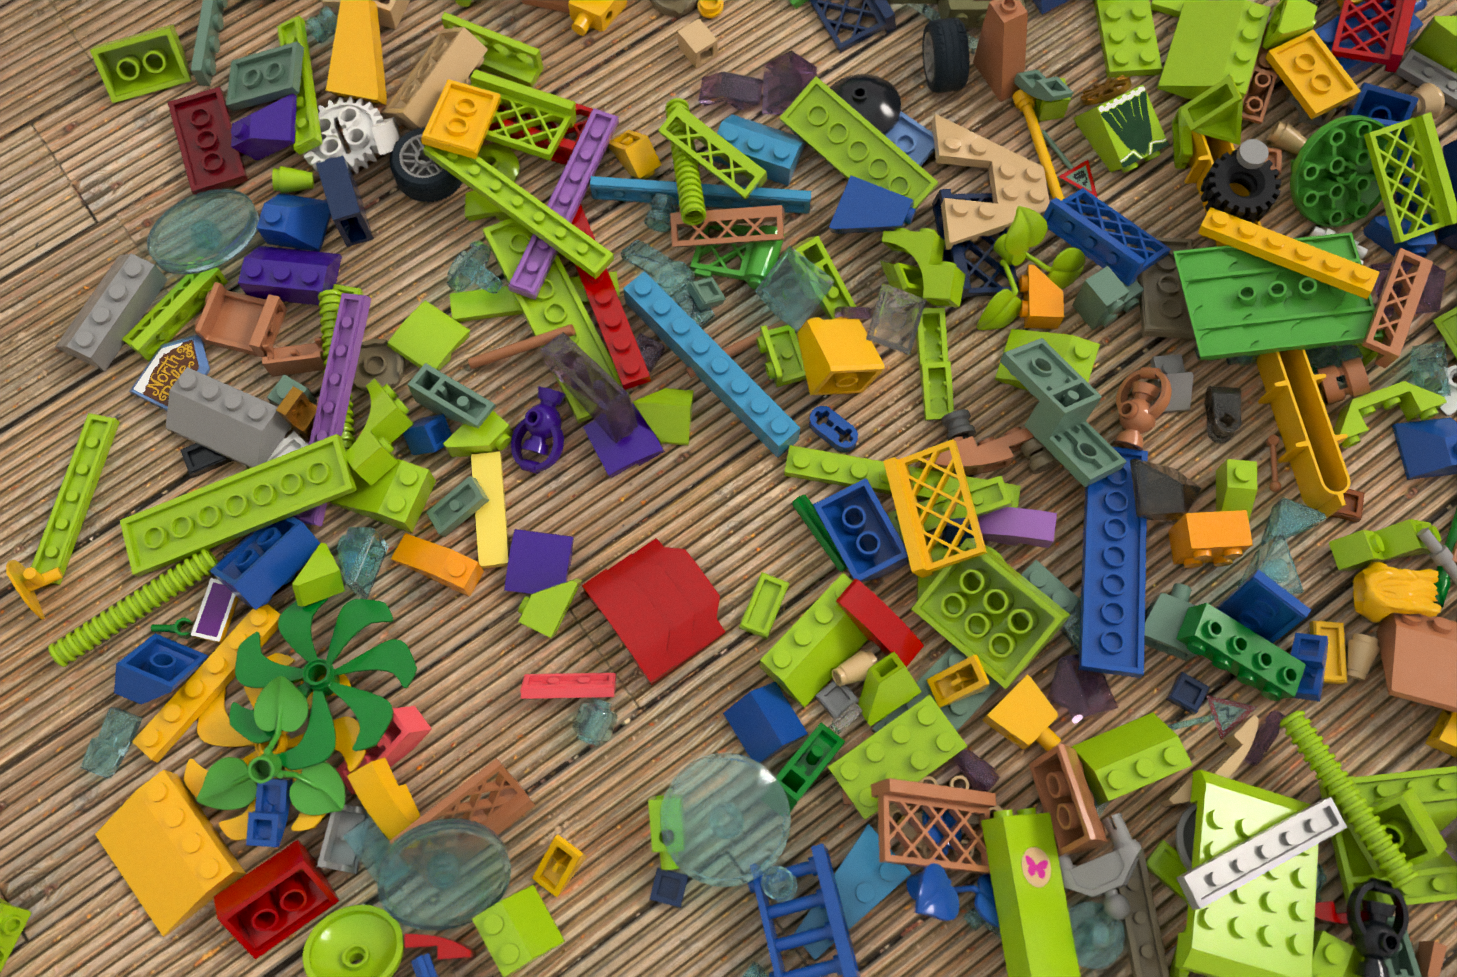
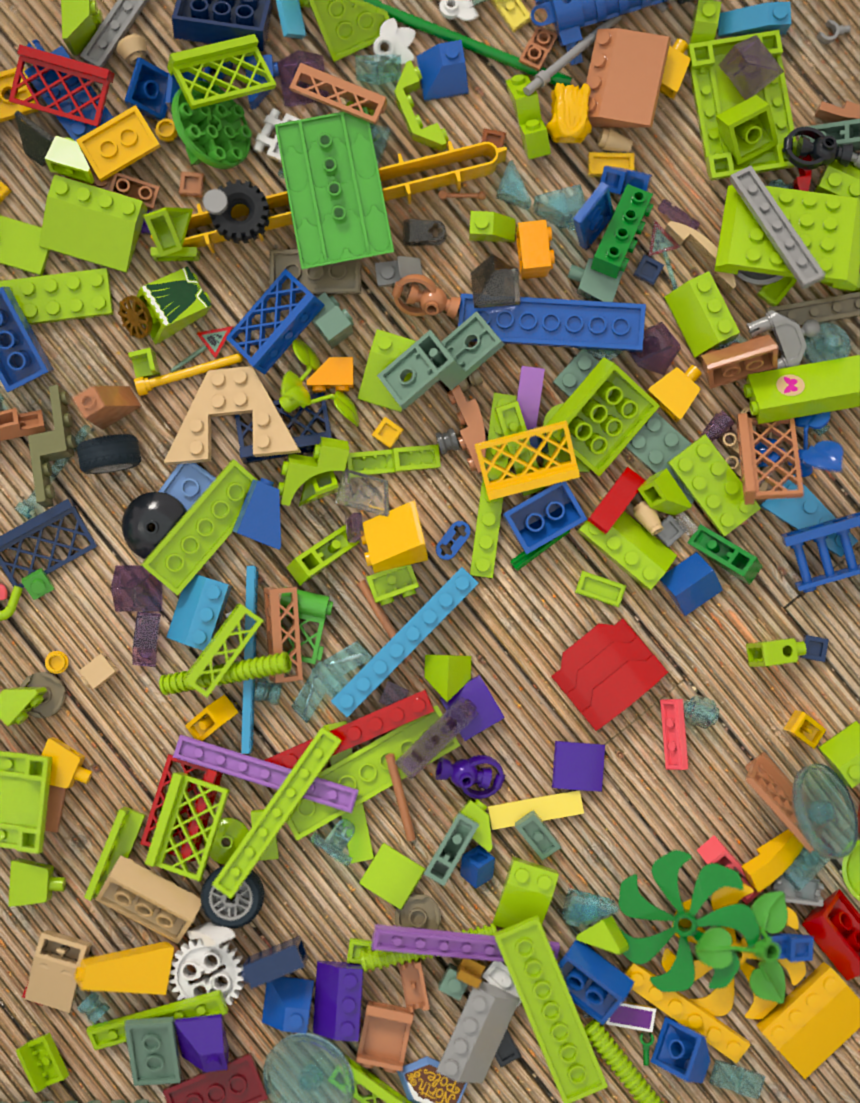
camera: 90 degrees left, 15 degrees up
lime cone [272,166,314,194] -> none
lime arch [346,378,414,486] -> none
light orange slope [391,533,484,597] -> none
yellow tile [421,79,501,159] -> none
lime slope [518,578,582,638] -> none
clear light blue dish [660,753,791,887] -> none
sand green tile [687,277,726,310] -> none
clear light blue slope [755,246,834,332] -> none
clear light blue wheel [761,866,798,902] -> none
yellow slope [926,654,990,708] -> none
sand green slope [1014,69,1073,101] -> none
yellow plate [1198,207,1380,299] -> none
tan cone [1266,121,1307,155] -> none
lime piece [1279,710,1420,889] -> none
nougat wheel [1317,357,1371,405] -> none
none -> yellow tile [372,417,404,449]

